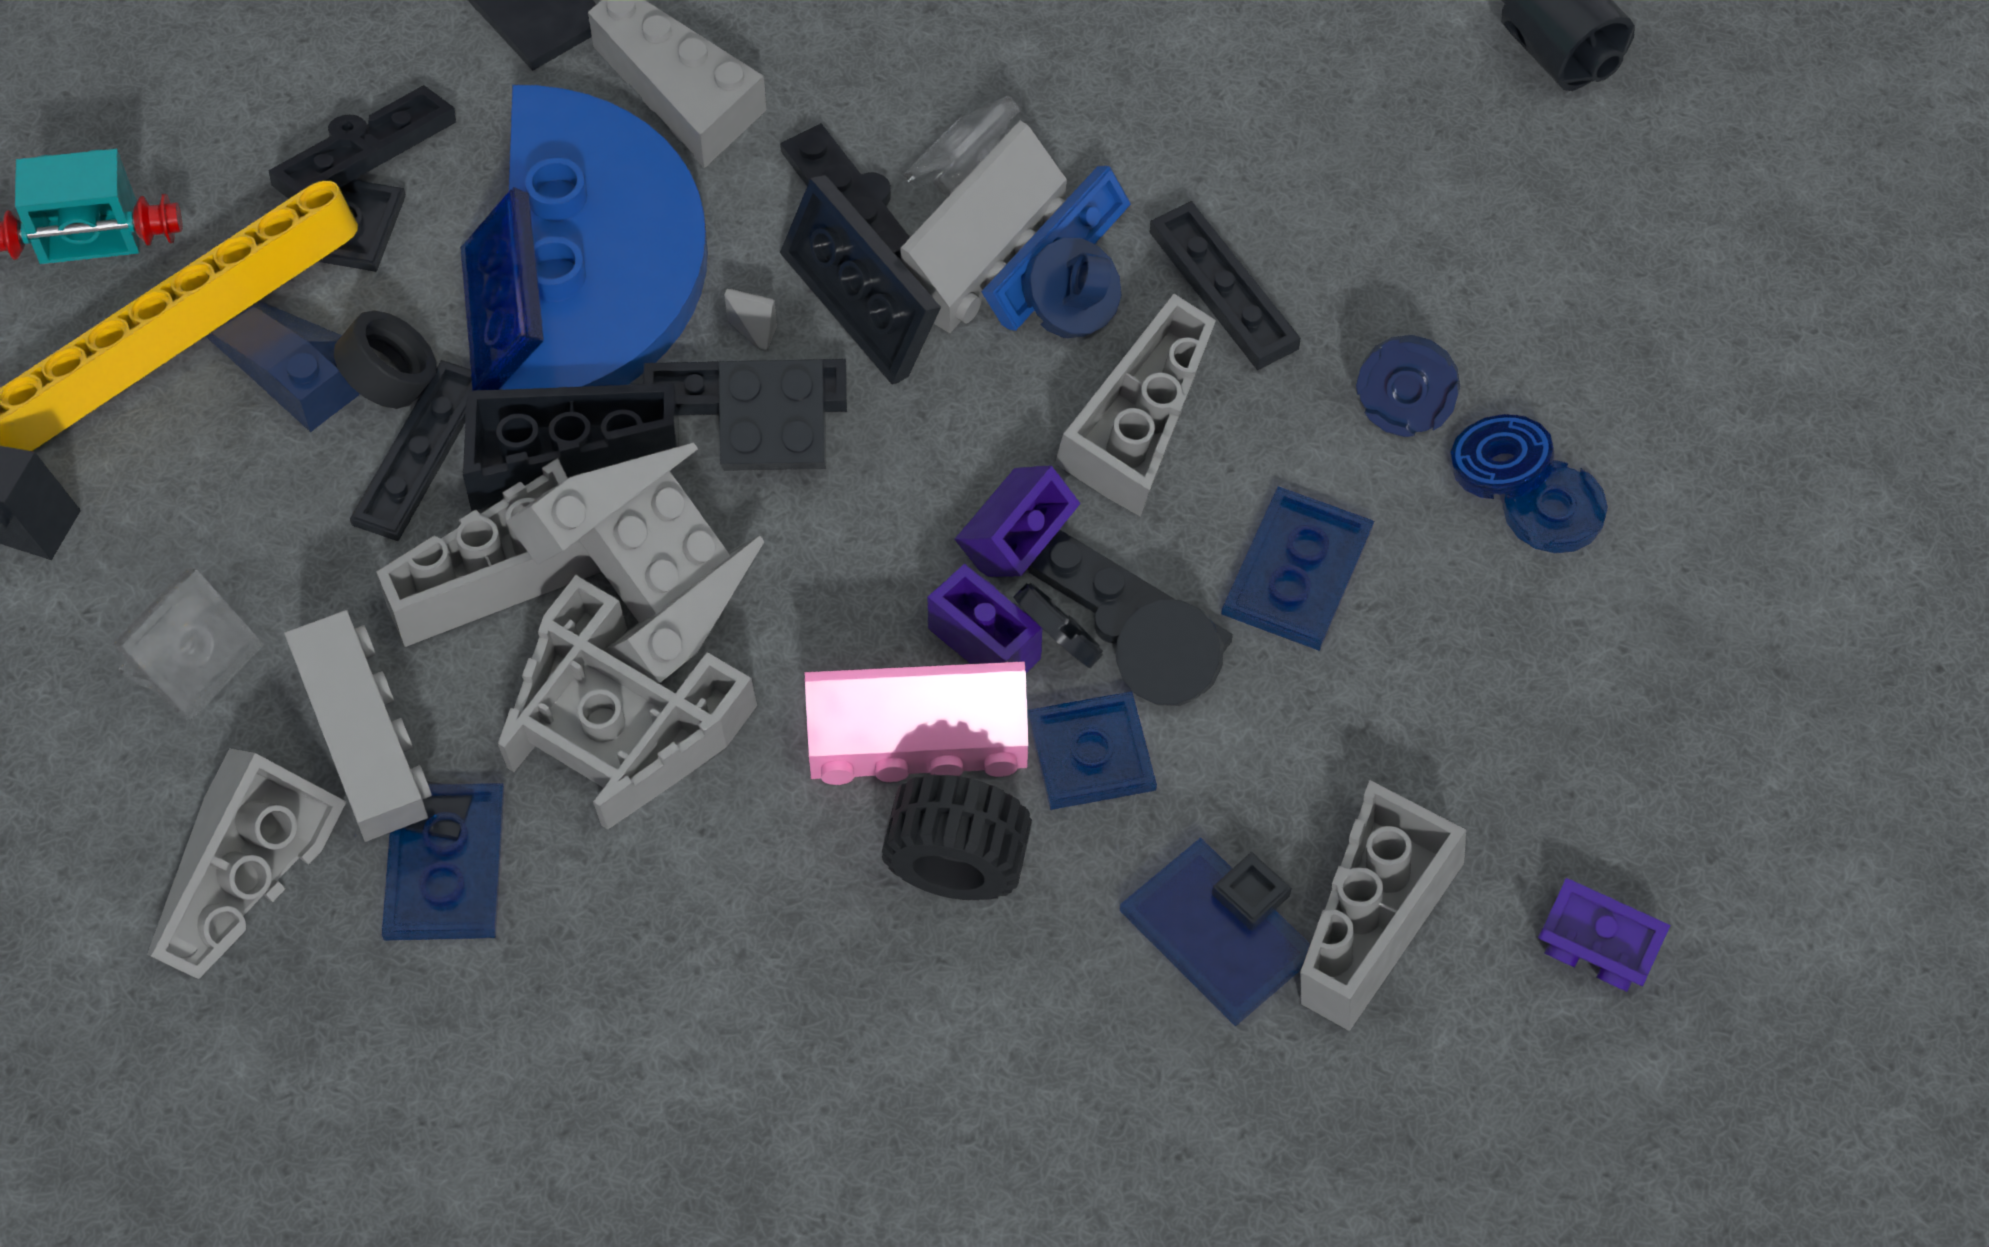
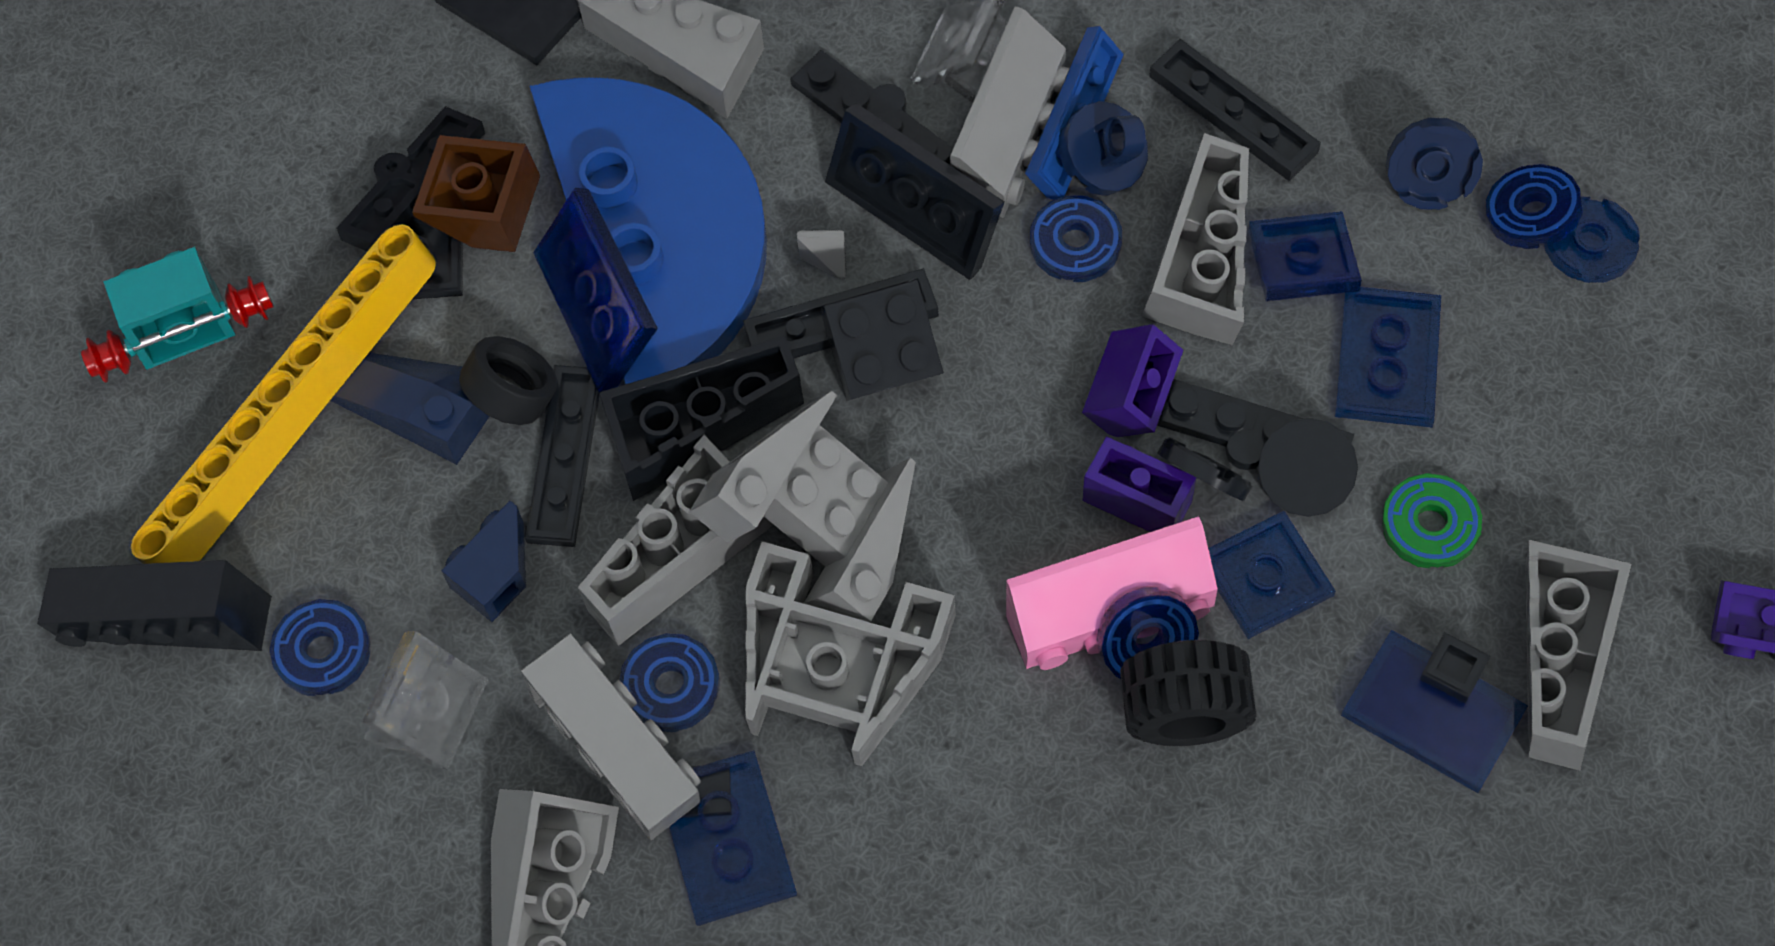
camera: 10 degrees left, 5 degrees up
none -> clear blue tile [269,599,371,696]
none -> reddish brown slope [412,135,540,252]
none -> dark blue slope [441,501,526,622]
none -> clear blue tile [620,633,721,732]
none -> clear blue tile [1030,196,1122,282]
none -> clear blue tile [1096,587,1199,679]
none -> clear blue tile [1249,211,1362,301]
none -> green tile [1382,473,1483,568]

